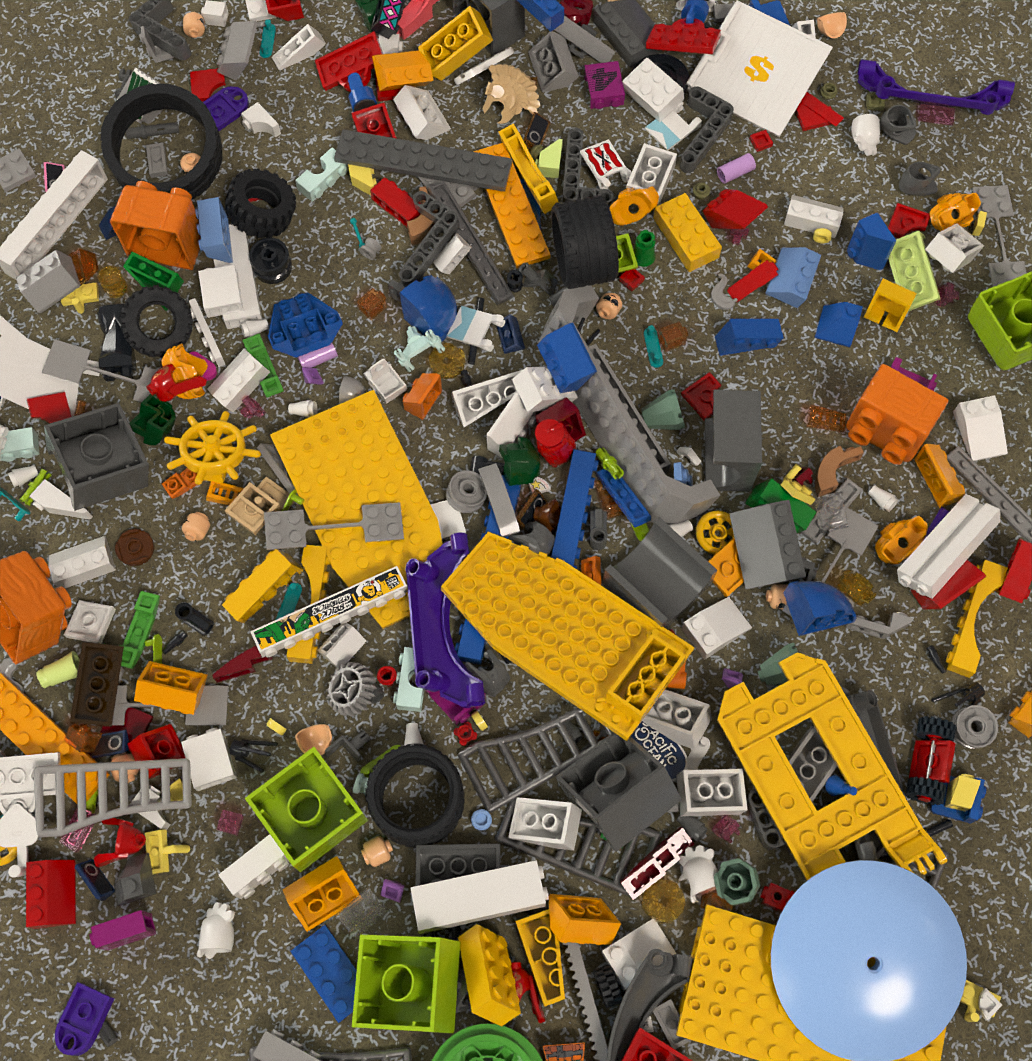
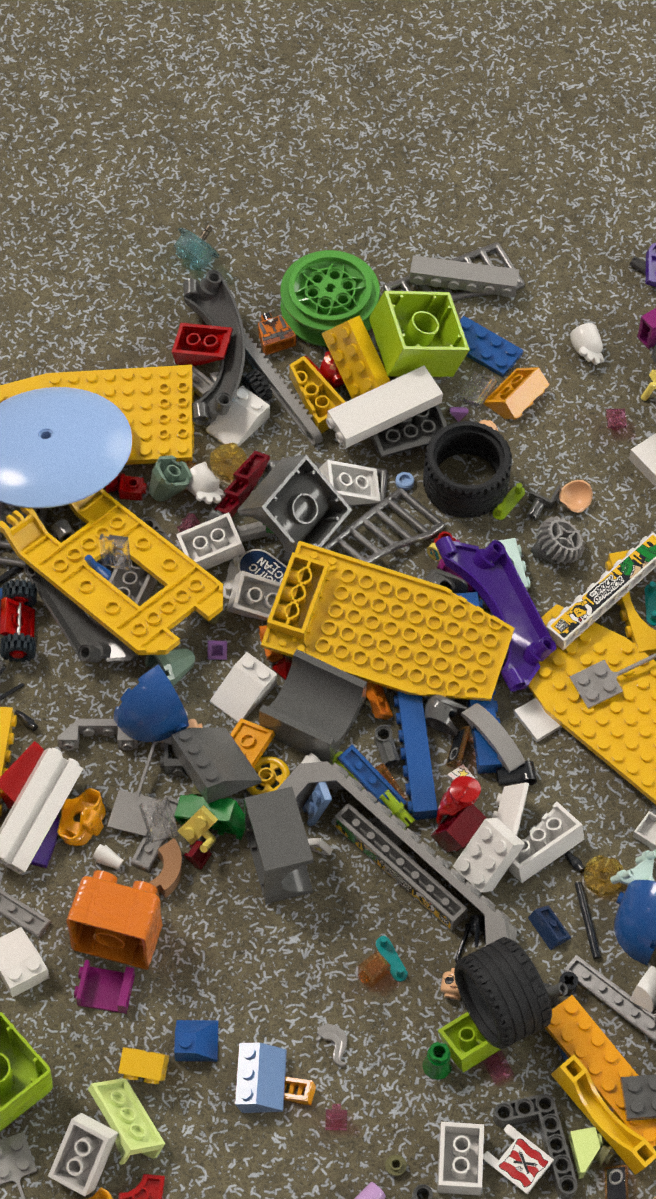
camera: 160 degrees right, 10 degrees down
white brick [219,834,289,899] -> none
black plant [230,739,278,773] -> none
lime brick [245,747,368,872] -> none
light yellow tile [267,718,287,735] -> none
white brick [317,623,366,668] -> none
light aqua wheel [353,773,368,797] -> none
red cone [377,666,397,687] -> none
orange slope [402,373,442,420] -> none
white cone [404,723,424,746] -> none
light grey wheel [446,470,487,513] -> none
white flag [447,306,505,352] -> none
dark green brick [499,437,541,486] -> none
reddish brown piece [534,499,561,534] -> none
blue slope [537,322,597,394] -> none
light orange slope [549,894,621,945] -> none
light orange piece [610,186,659,226] -> none
red plate [619,269,645,291] -> none
sand green cone [640,389,685,430] -> none
yellow brick [653,193,722,272] -> none
red tile [681,372,721,421] -> none
red slope [702,189,768,229] -> none
blue wedge [715,319,784,356] -> none
red piece [727,260,779,302] -> none
white slope [784,195,843,238] -> none
clear orange slope [807,405,846,432] -> none
light yellow tile [813,228,832,243] -> none
clear yellow plate [838,570,876,606] -> none
blue slope [847,212,896,270] -> none
light orange slope [914,444,965,508] -> none
clear pink tile [936,282,960,307] -> none
none -> clear plate [99,534,131,570]

